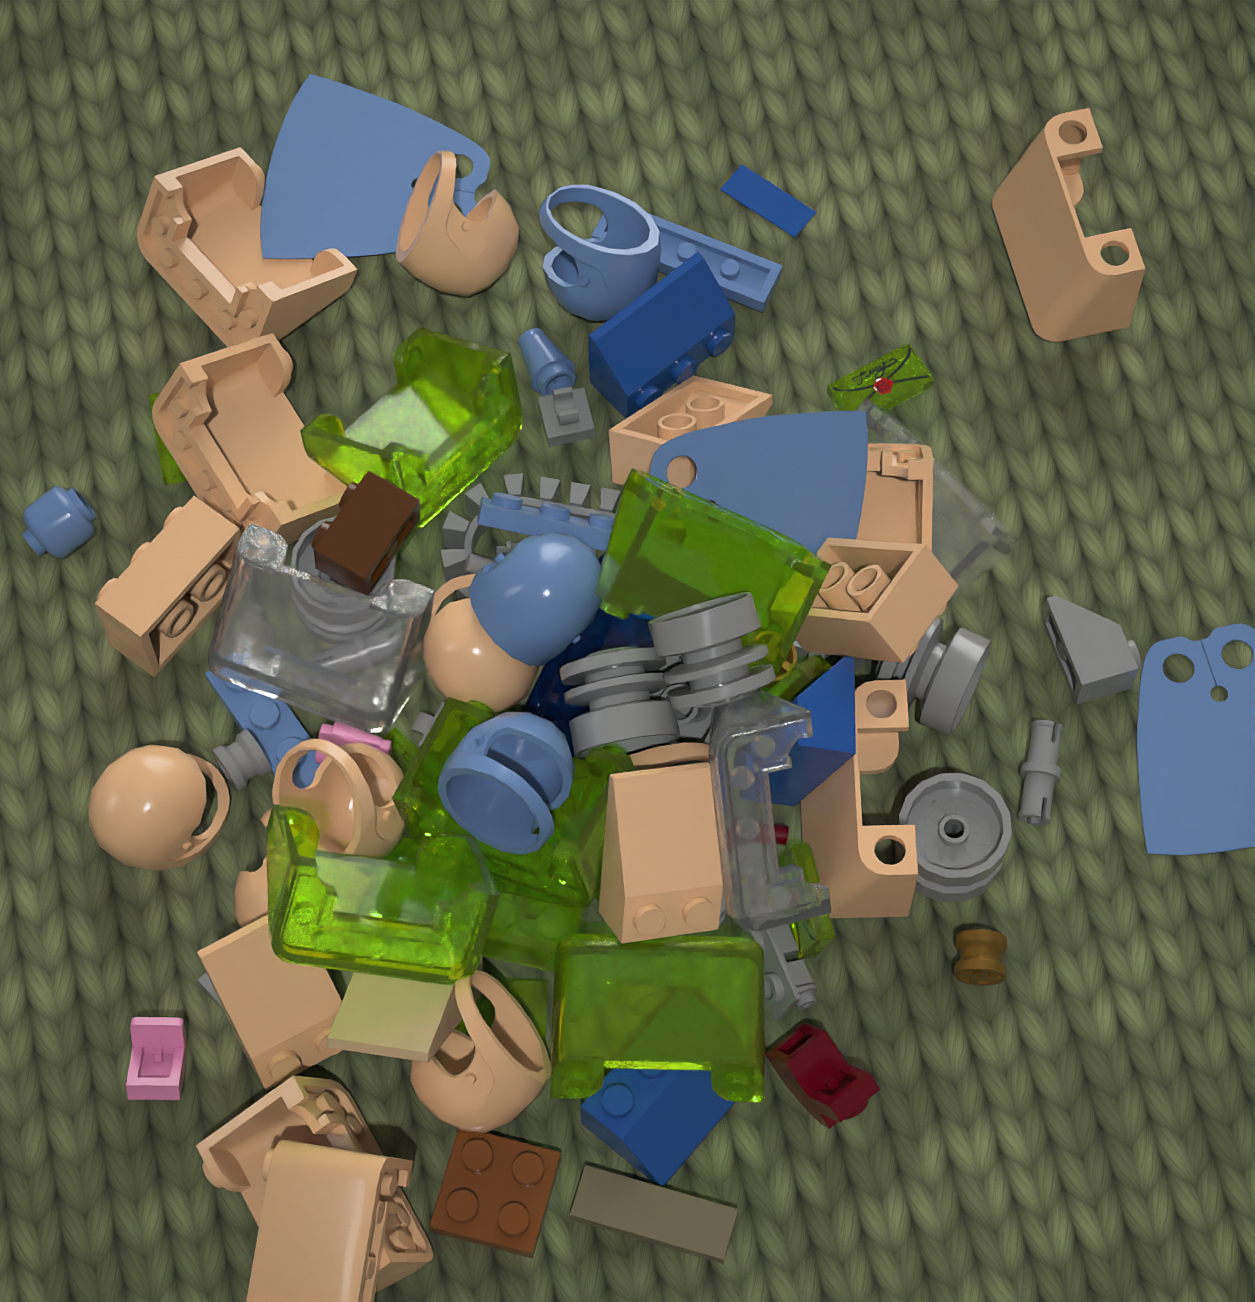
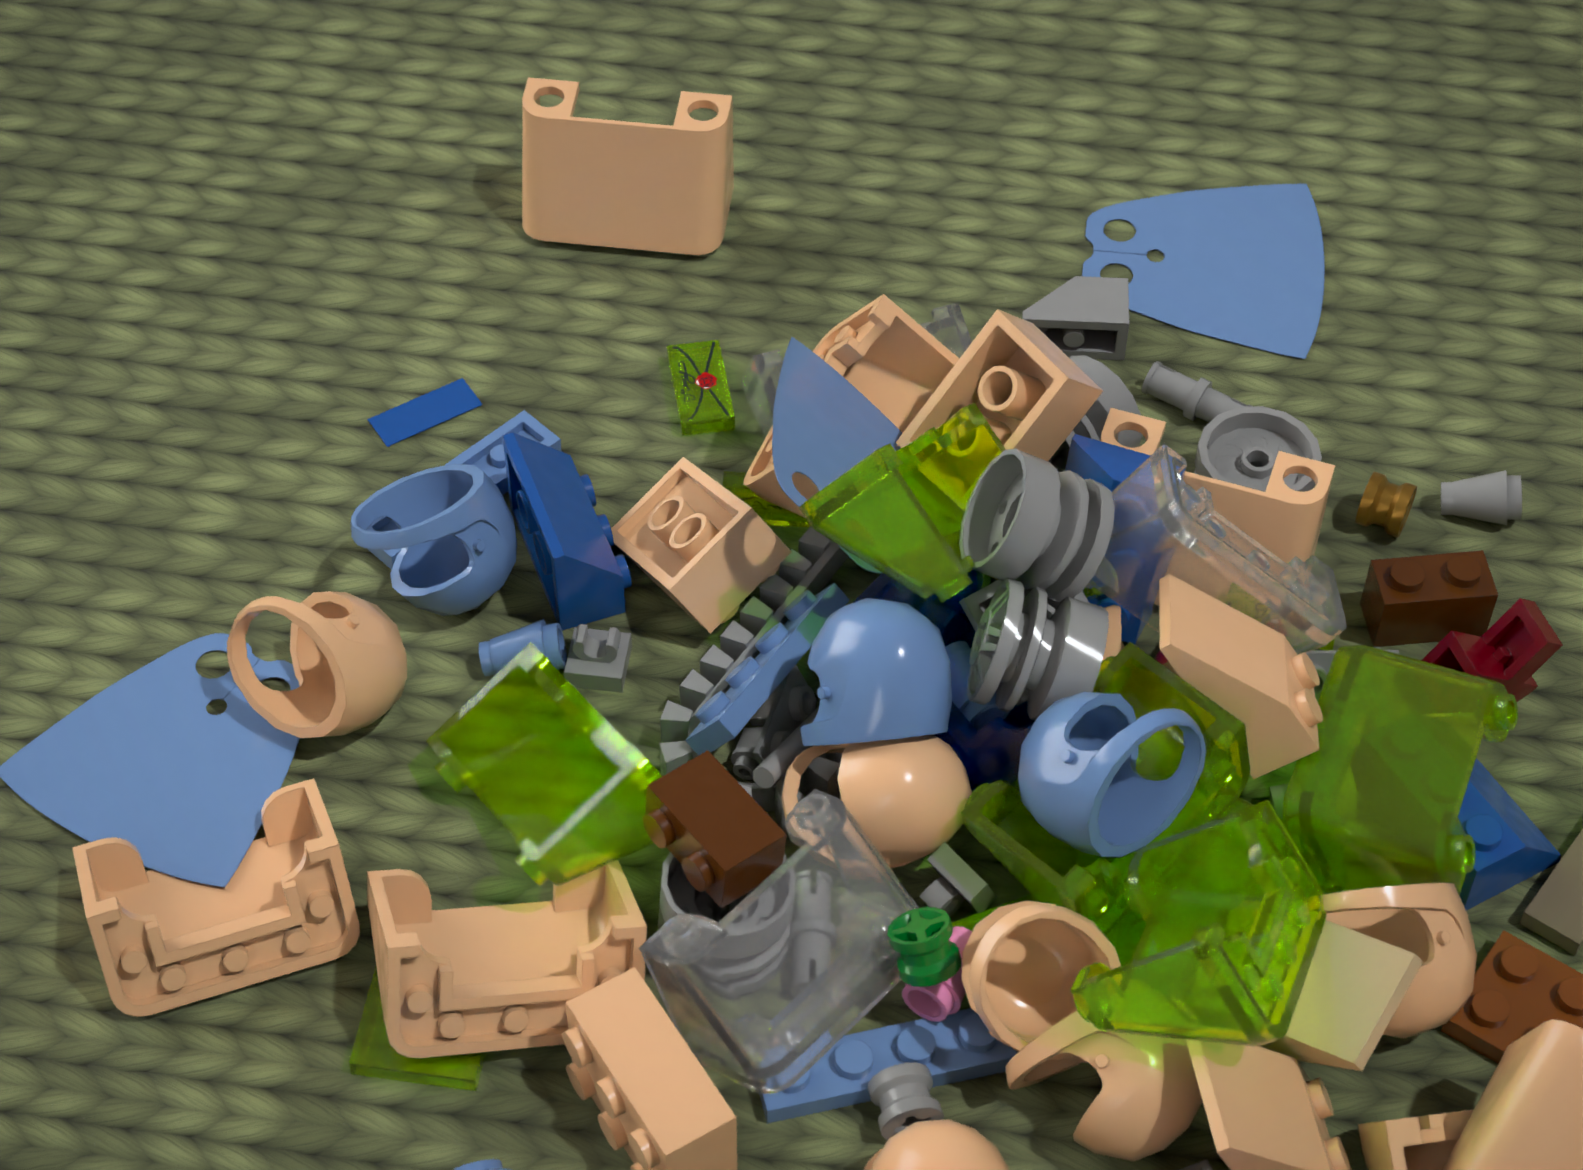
camera: 70 degrees left, 15 degrees down
none -> green wheel [887,907,962,987]
none -> reddish brown brick [1360,550,1498,647]
none -> light grey cone [1441,470,1522,525]

